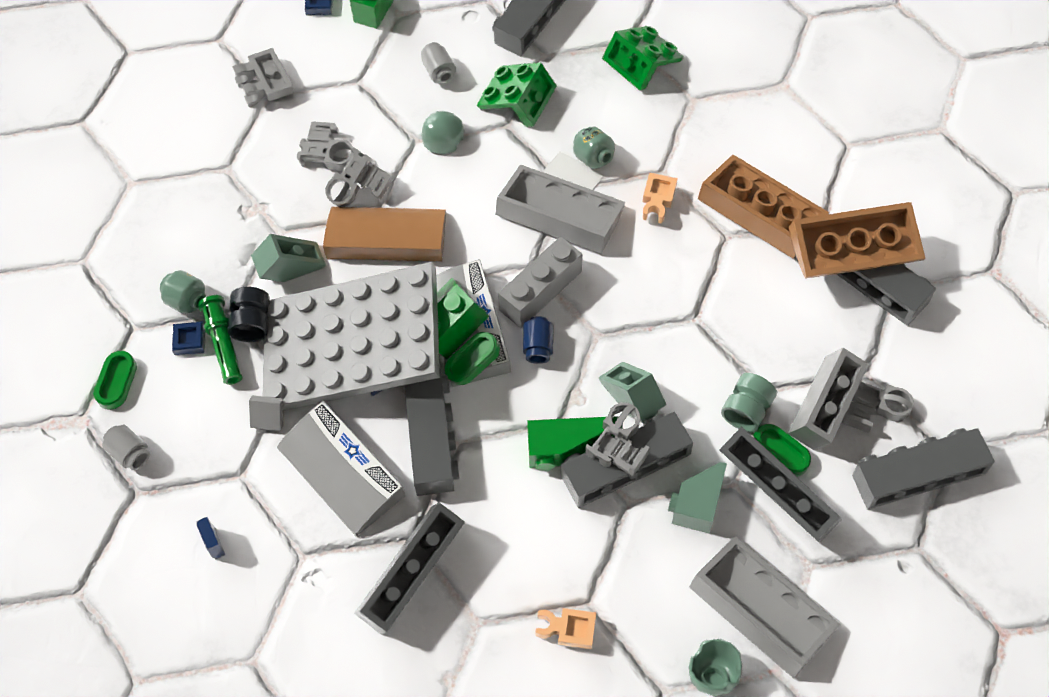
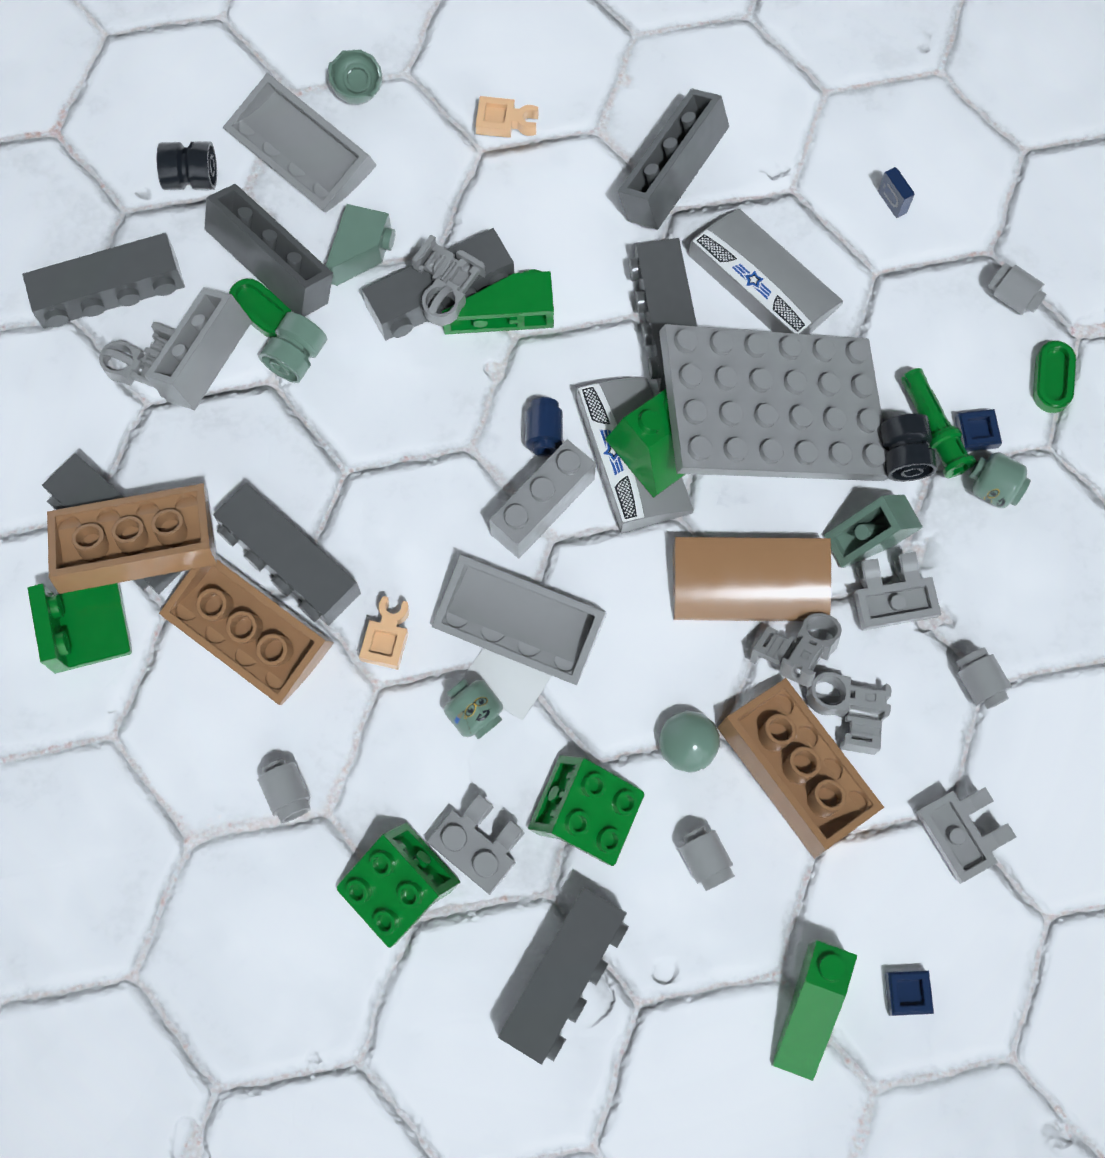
camera: 175 degrees right, 10 degrees up
light grey tile [249,395,283,431] -> none
green tile [444,332,500,385] -> none
sand green slope [598,361,667,421] -> none
none -> green bracket [27,583,132,674]
none -> black wheel [156,141,217,190]
none -> dark grey brick [213,483,361,626]
none -> light grey brick [257,759,311,823]
none -> light grey plate [426,794,525,895]
none -> medium nougat slope [717,678,885,859]
none -> light grey plate [853,552,941,631]
none -> light grey brick [956,647,1013,709]

